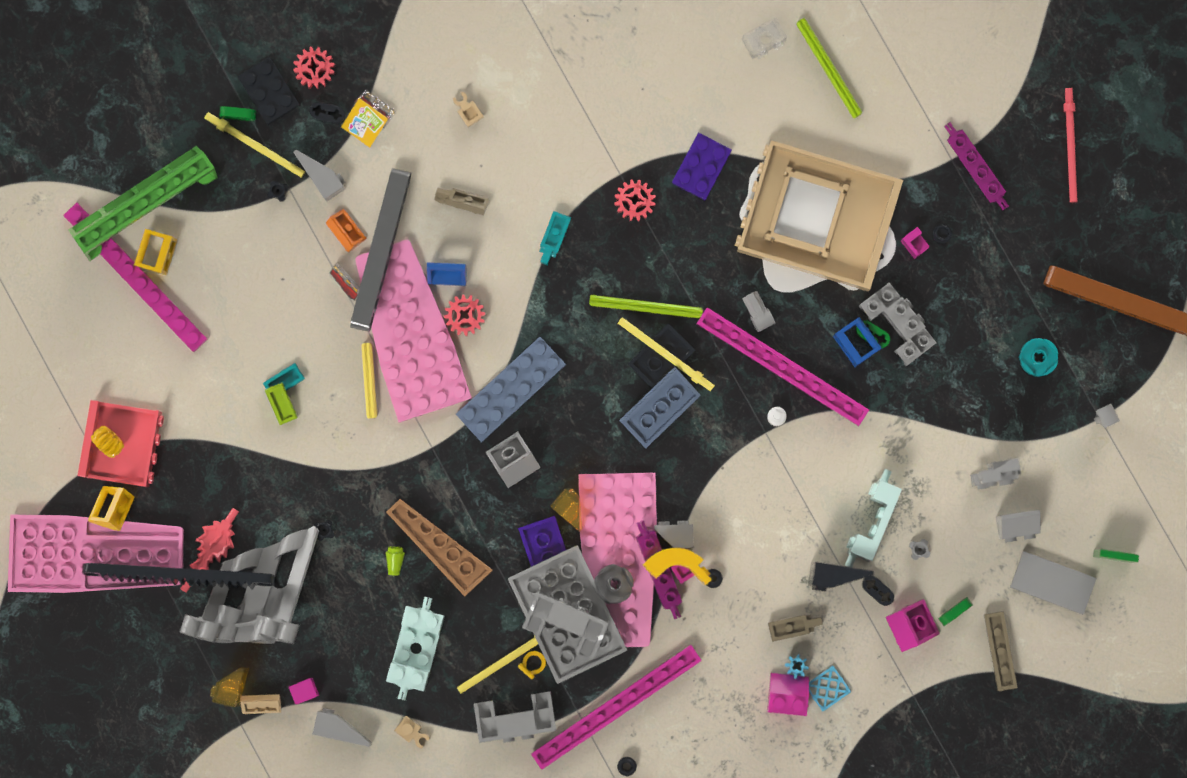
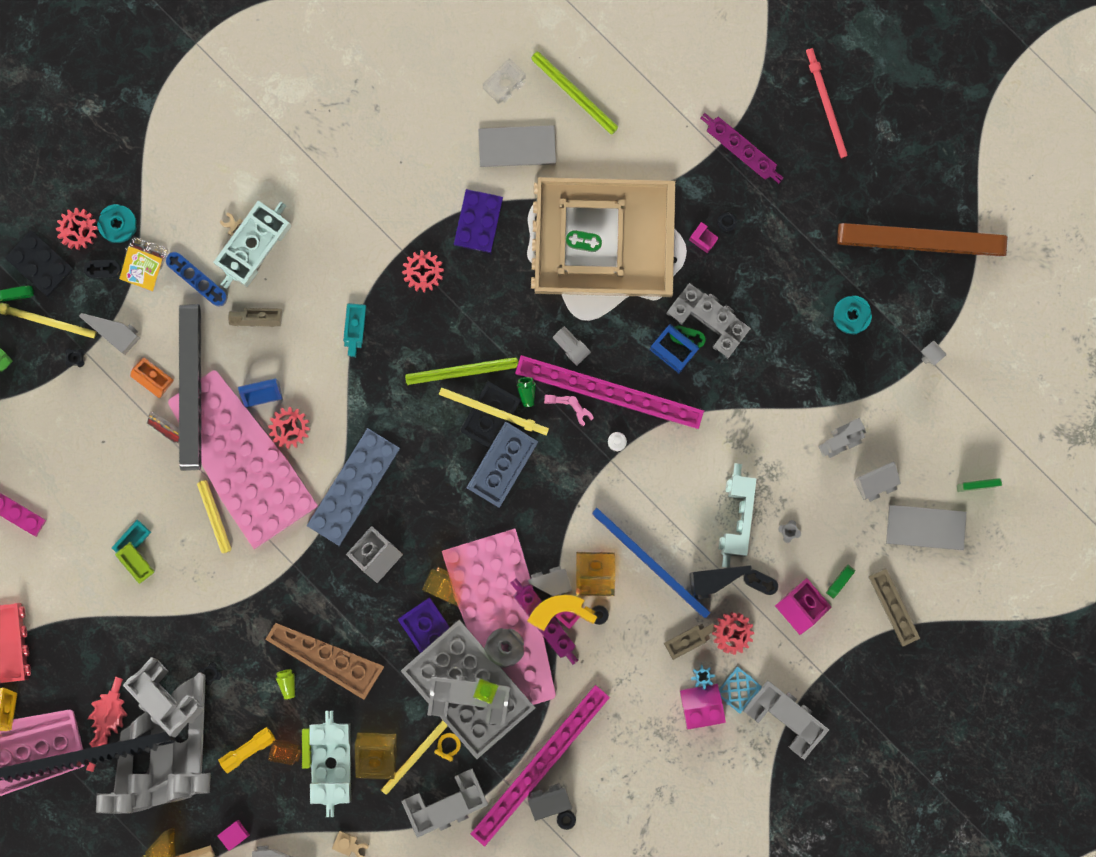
camera: 20 degrees left, 0 degrees up
none -> teal plate [97,204,137,243]
none -> light grey bracket [123,657,204,737]
none -> blue beam [166,252,228,307]
none -> light aqua brick [213,201,291,289]
none -> yellow axle [218,727,276,774]
none -> clear orange slope [268,739,302,765]
none -> lime tile [302,728,311,769]
none -> clear yellow slope [355,733,397,780]
none -> clear neon green plate [473,678,499,704]
none -> light grey tile [478,126,556,167]
none -> green cone [517,377,536,407]
none -> dark grey slope [528,783,572,821]
none -> bright pink piece [544,395,593,426]
none -> green beam [566,230,602,252]
none -> clear yellow slope [576,552,615,596]
none -> blue tile [592,508,710,618]
none -> coral gear [712,612,754,655]
none -> light grey bracket [743,680,829,760]

